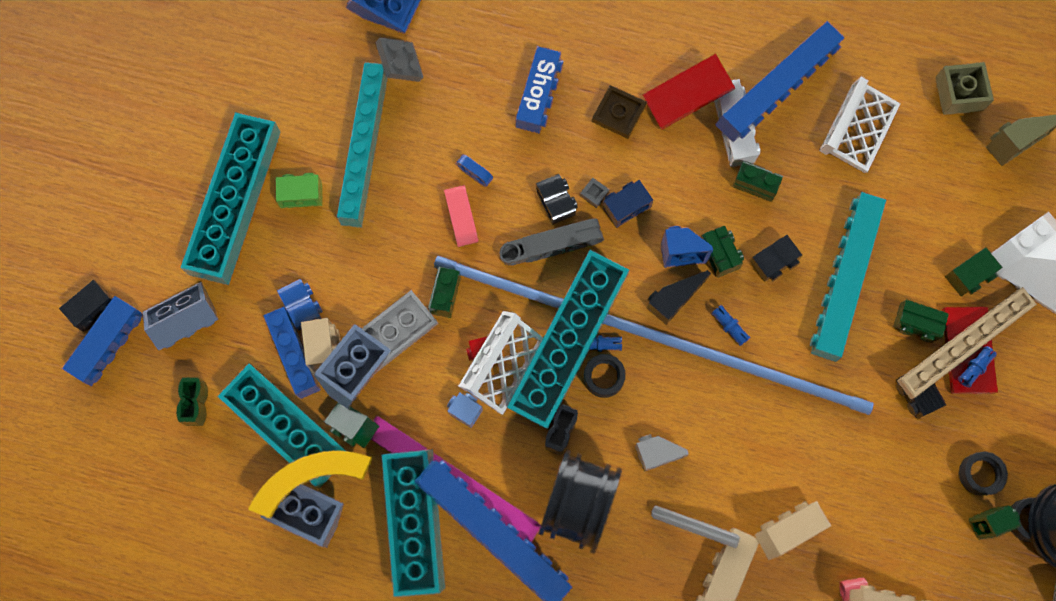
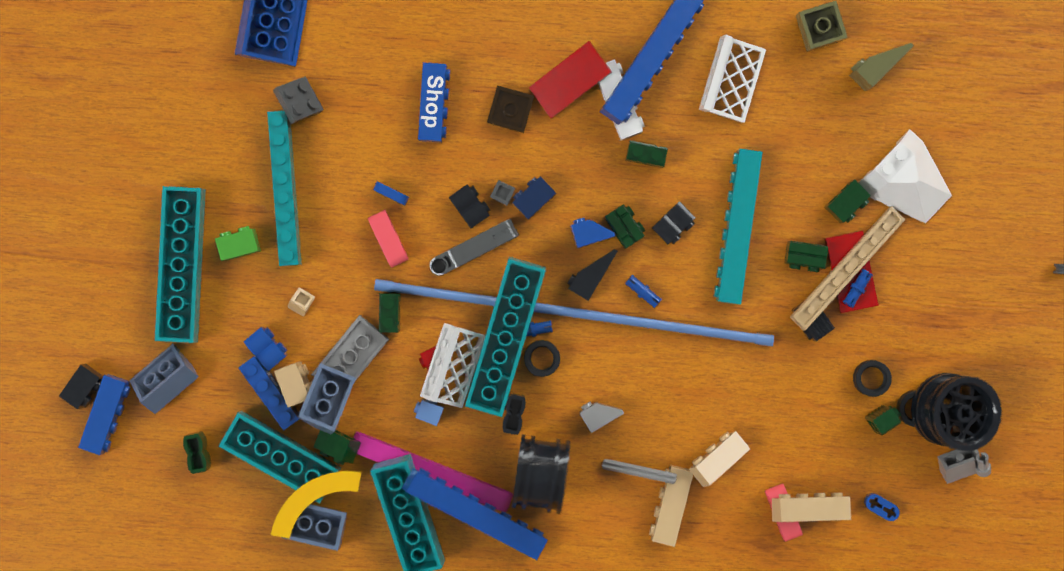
camera: 15 degrees left, 15 degrees up
none -> tan slope [288,287,315,317]

